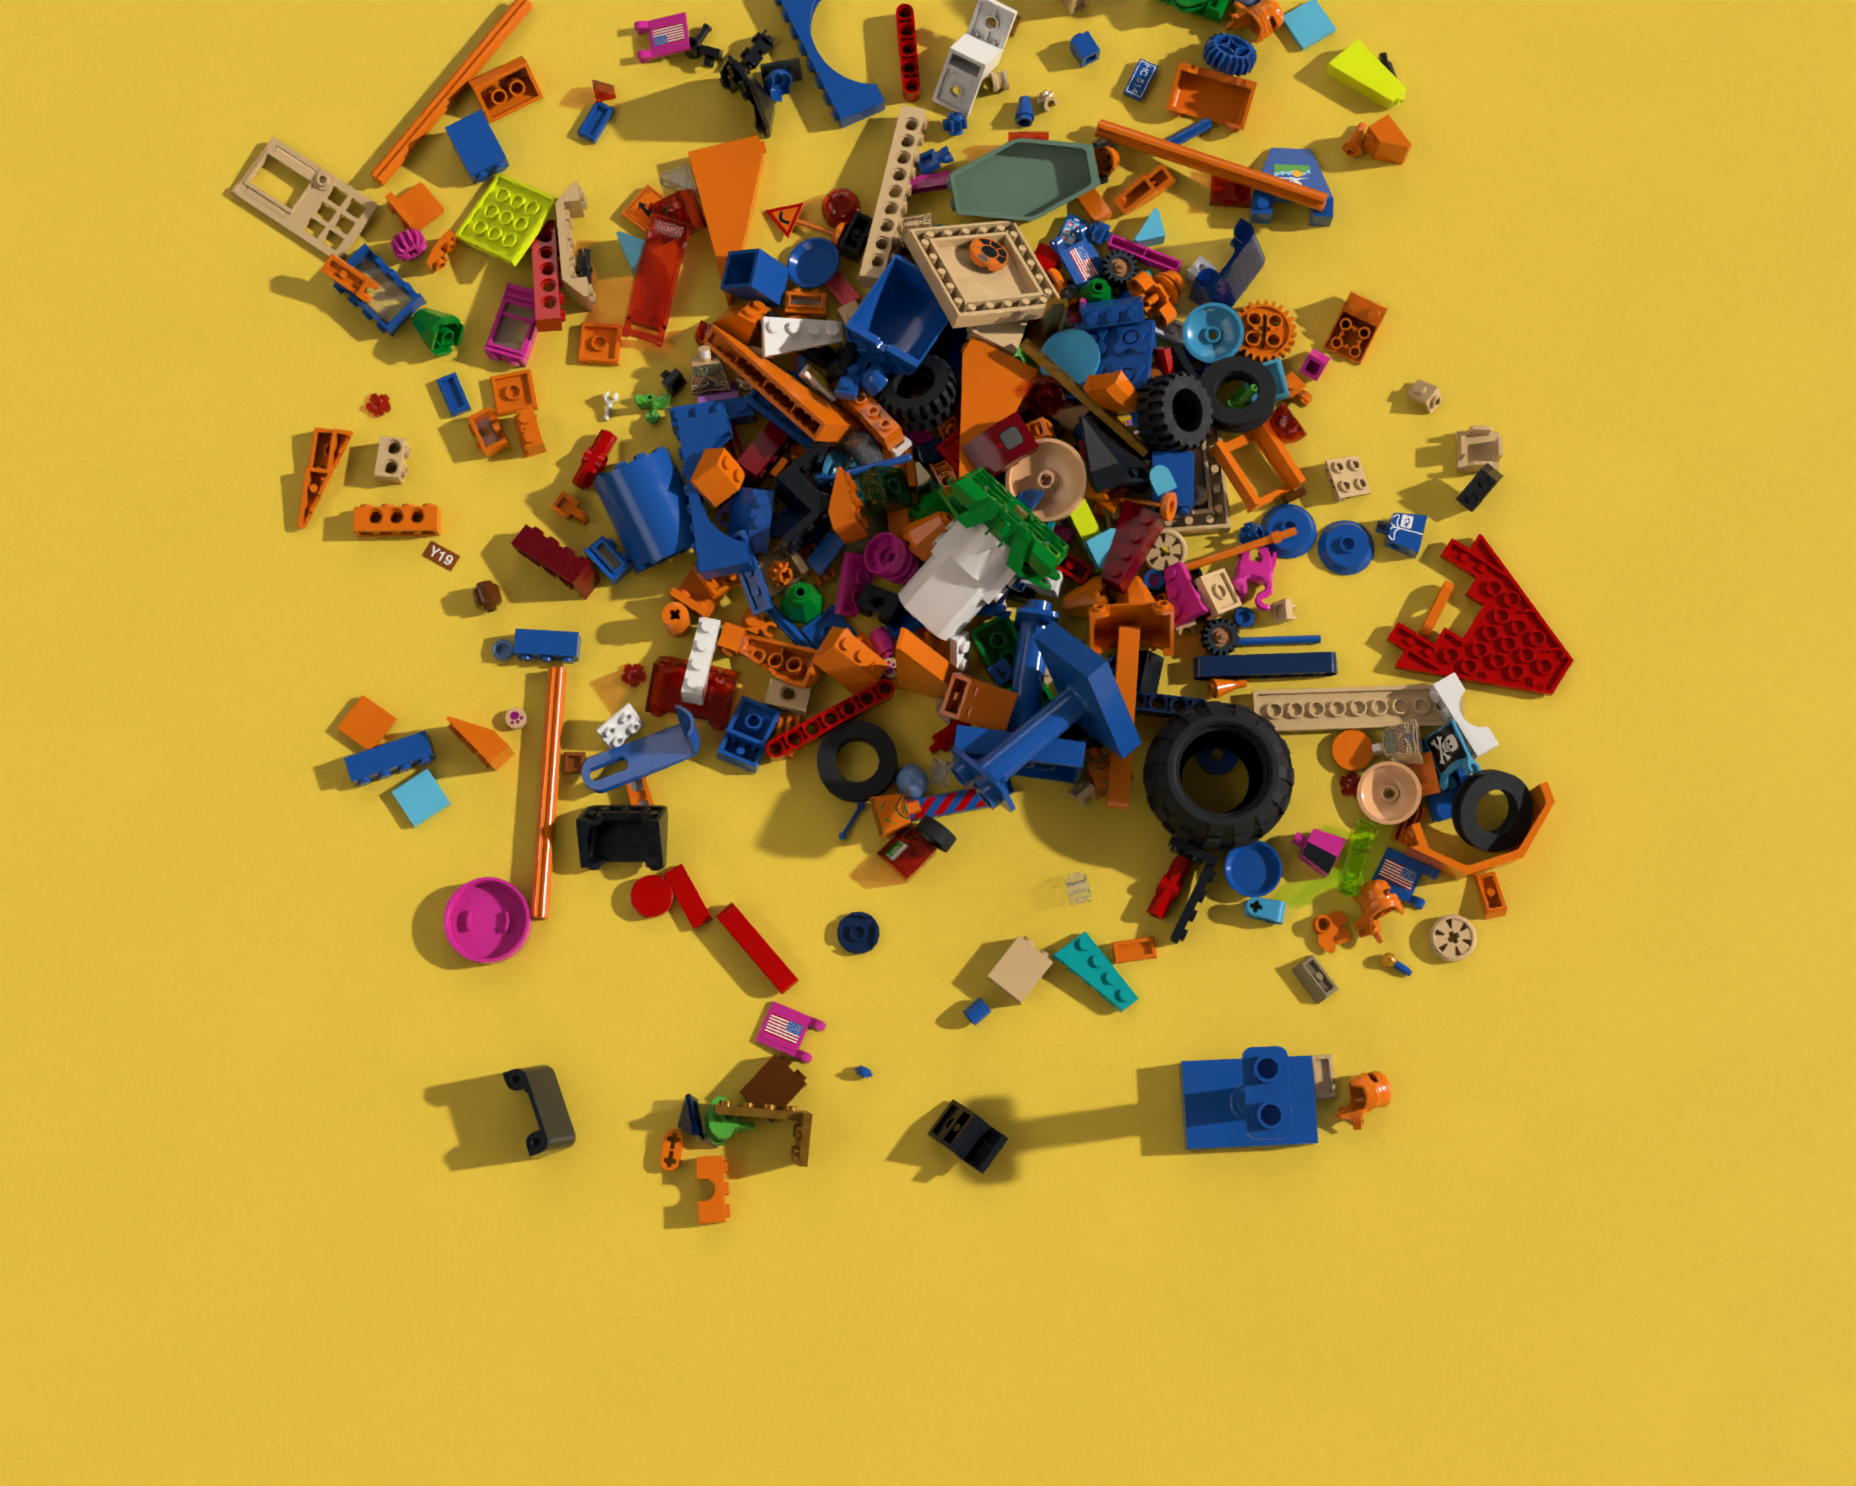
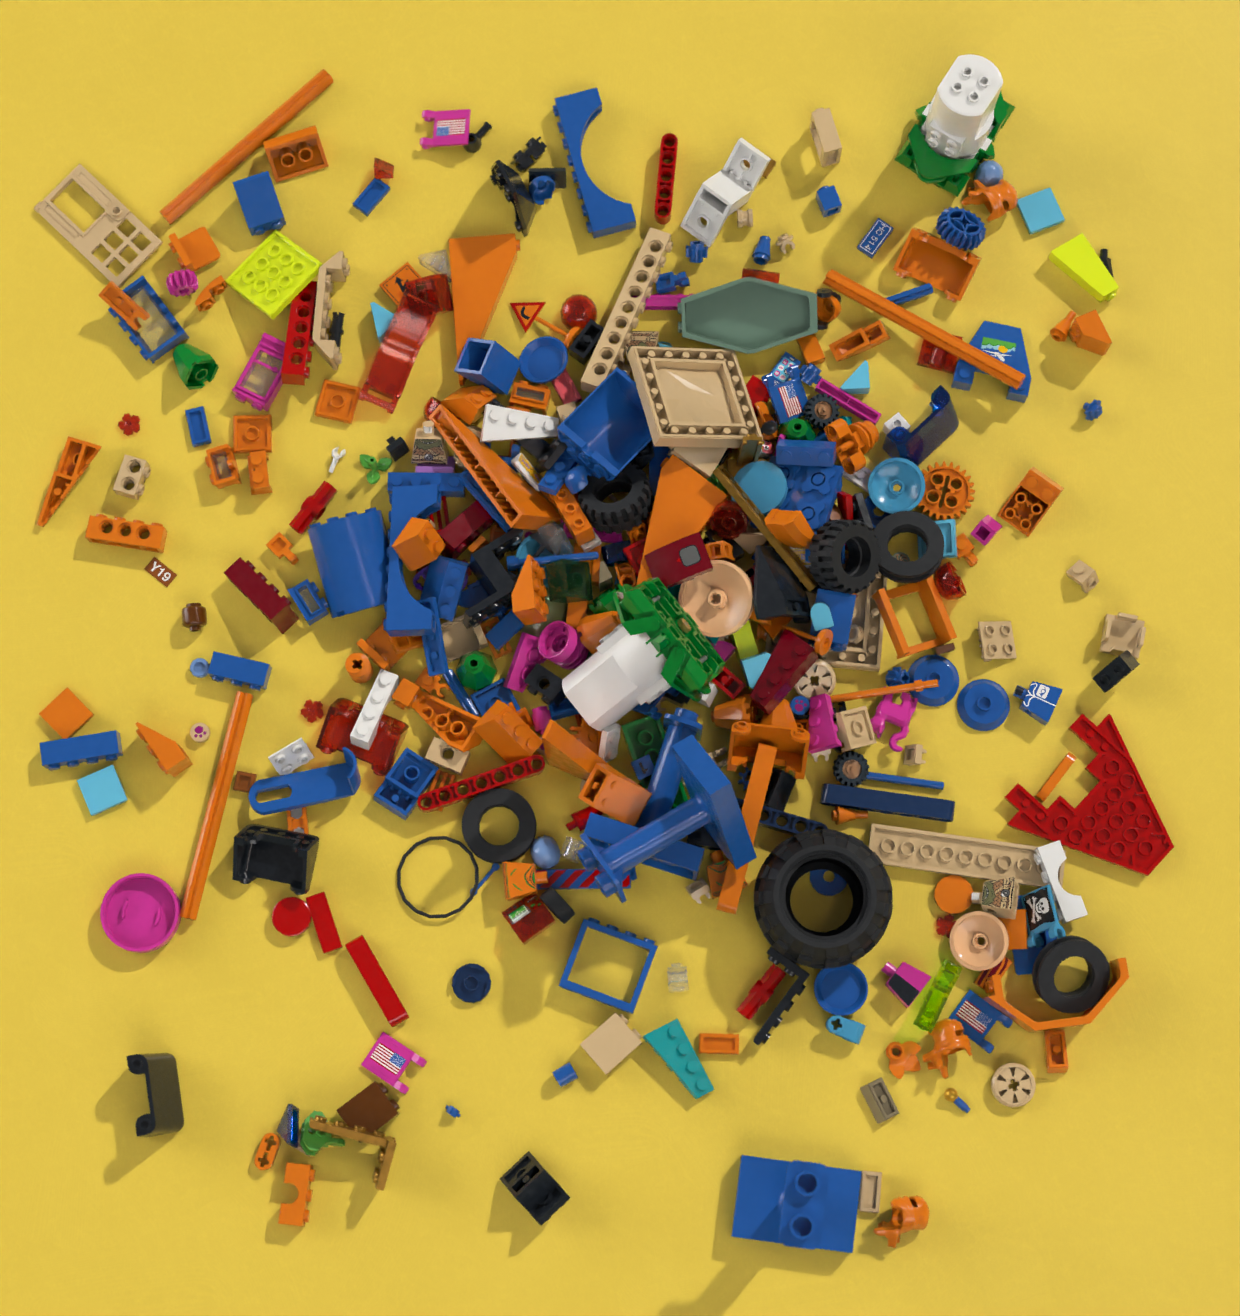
camera: 15 degrees right, 0 degrees up
black tile [699,45,723,68] -> none
orange gear [767,560,793,586] -> none
tile [968,237,1008,271] -> none
blue tile [1016,489,1045,510] -> none
bright green plant [1226,384,1258,409] -> none
blue tile [1233,607,1254,629] -> none
none -> black piece [397,836,479,918]
none -> blue window [559,917,658,1014]
none -> blue plant [1083,400,1102,421]

